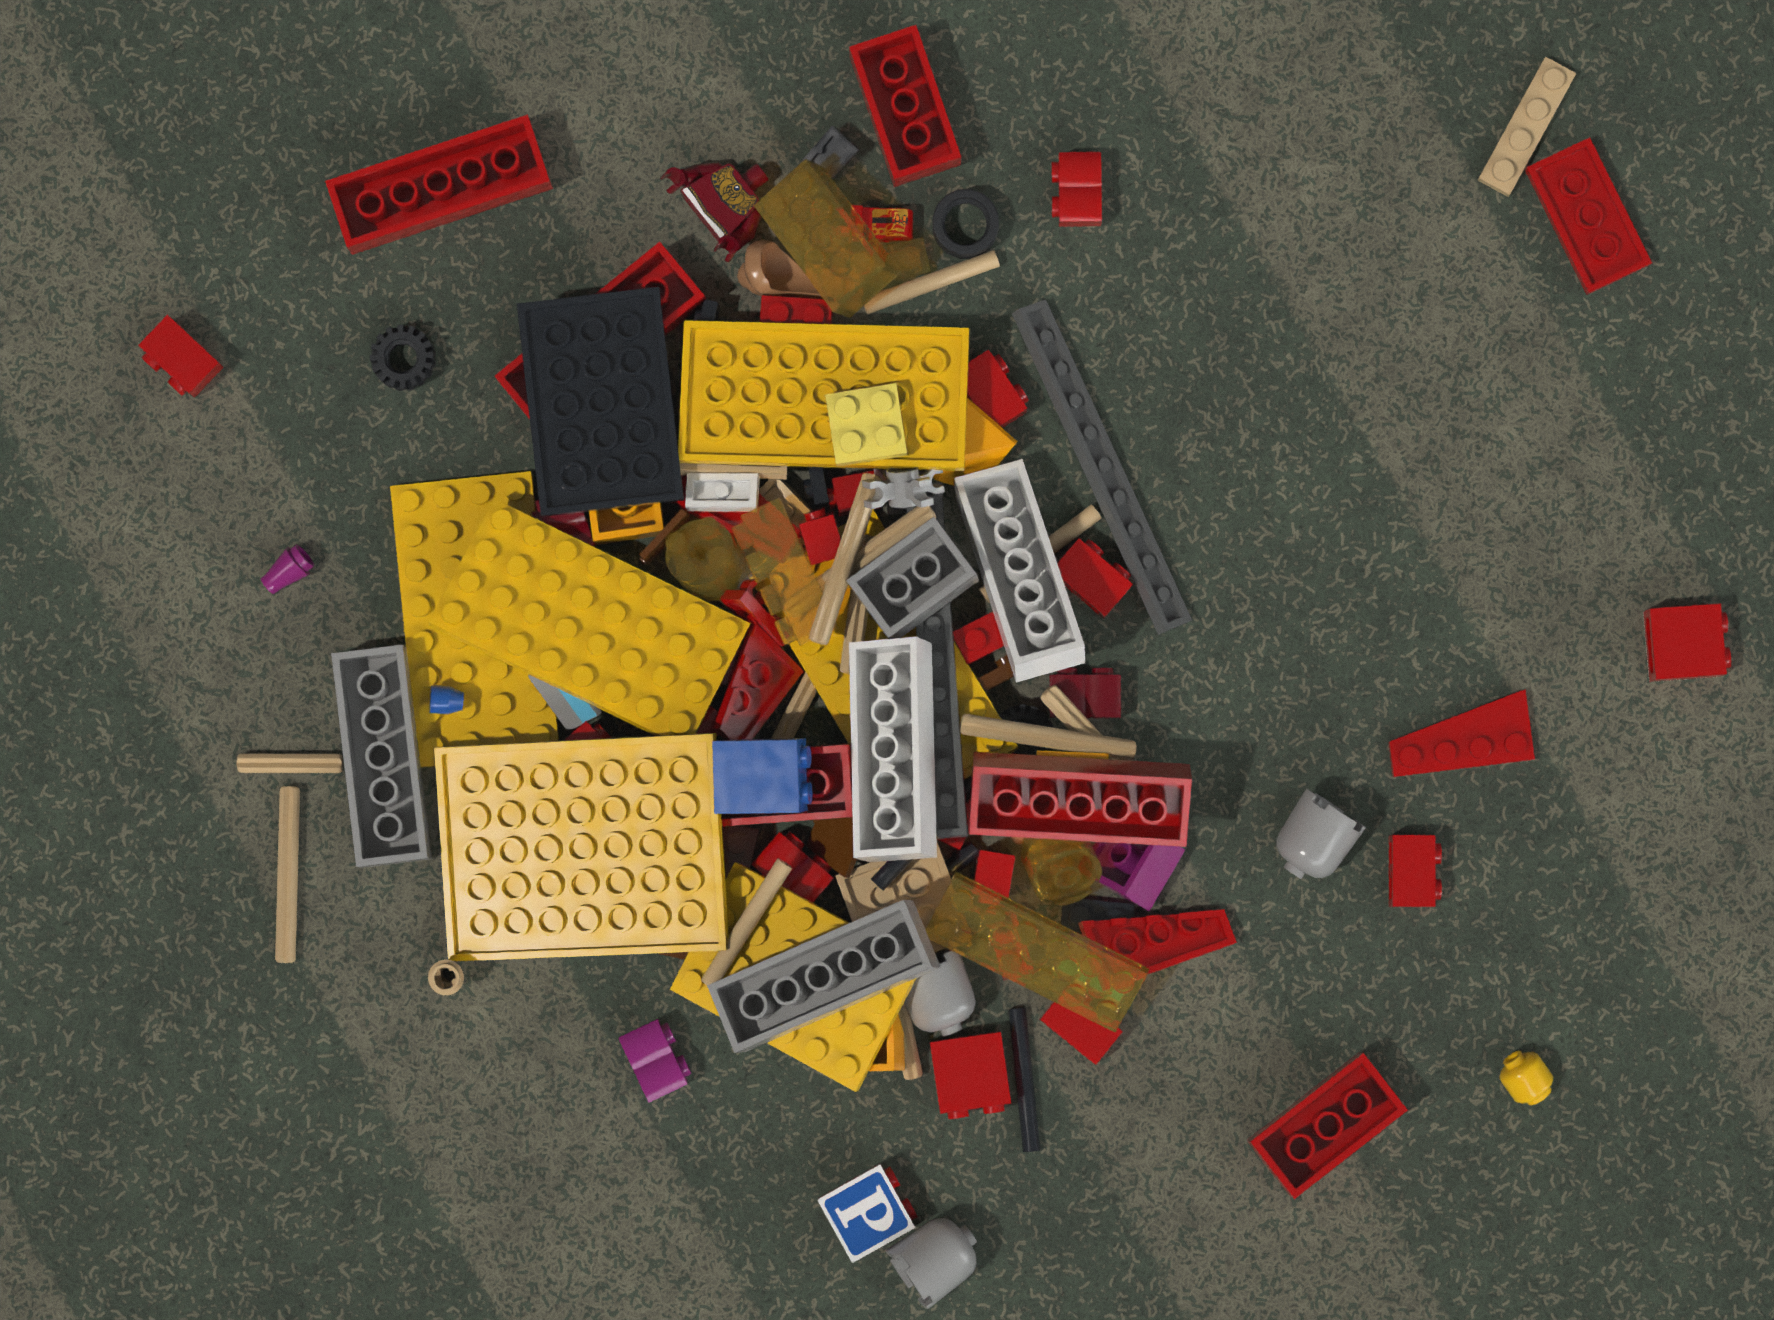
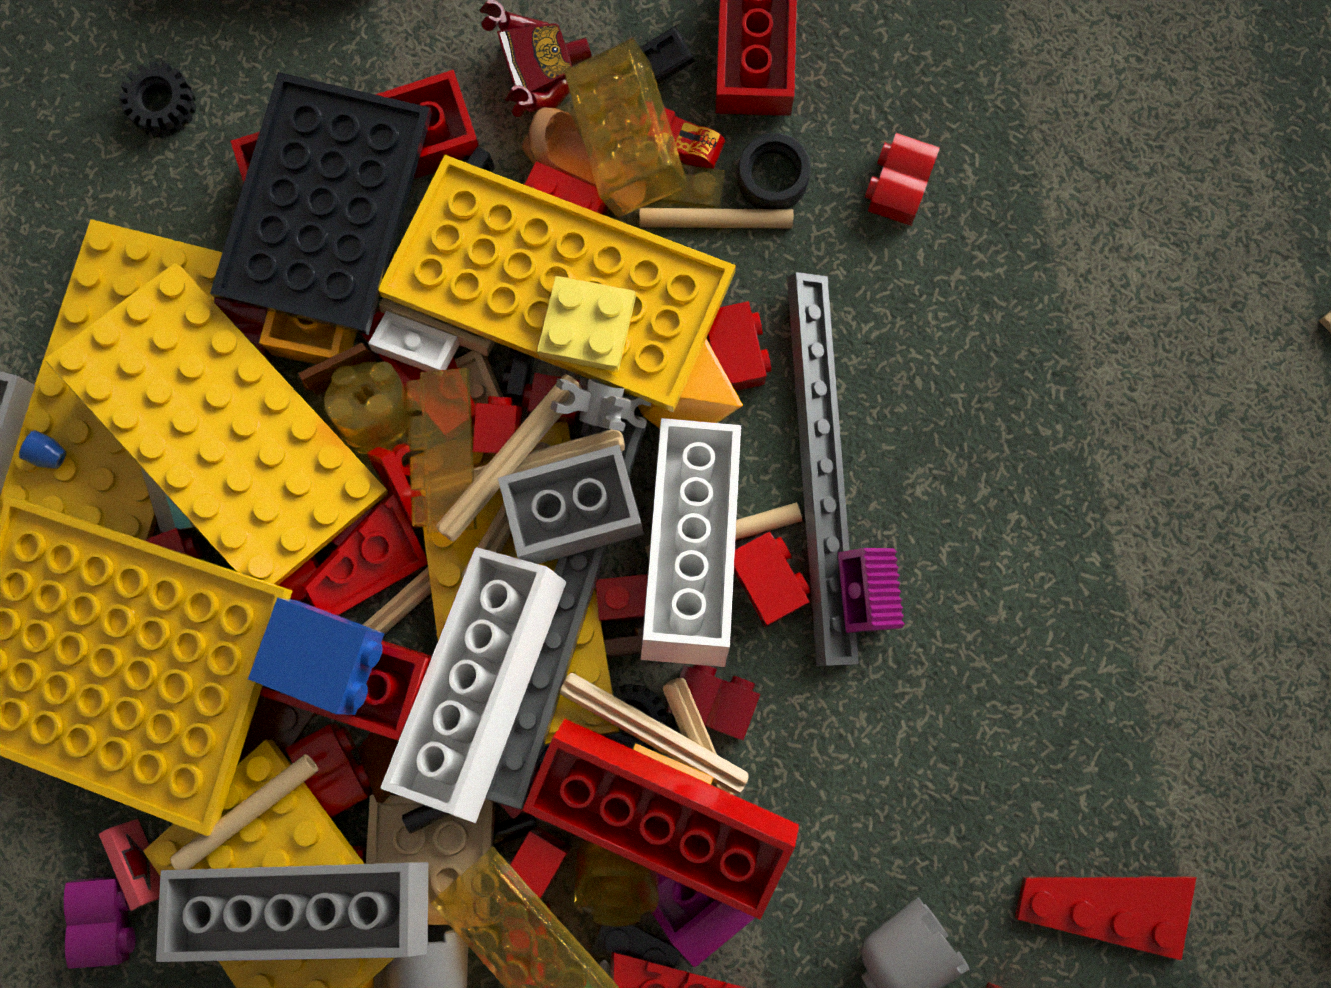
camera: 25 degrees right, 5 degrees down
none -> coral tile [99,819,160,911]
none -> magenta brick [837,548,905,633]

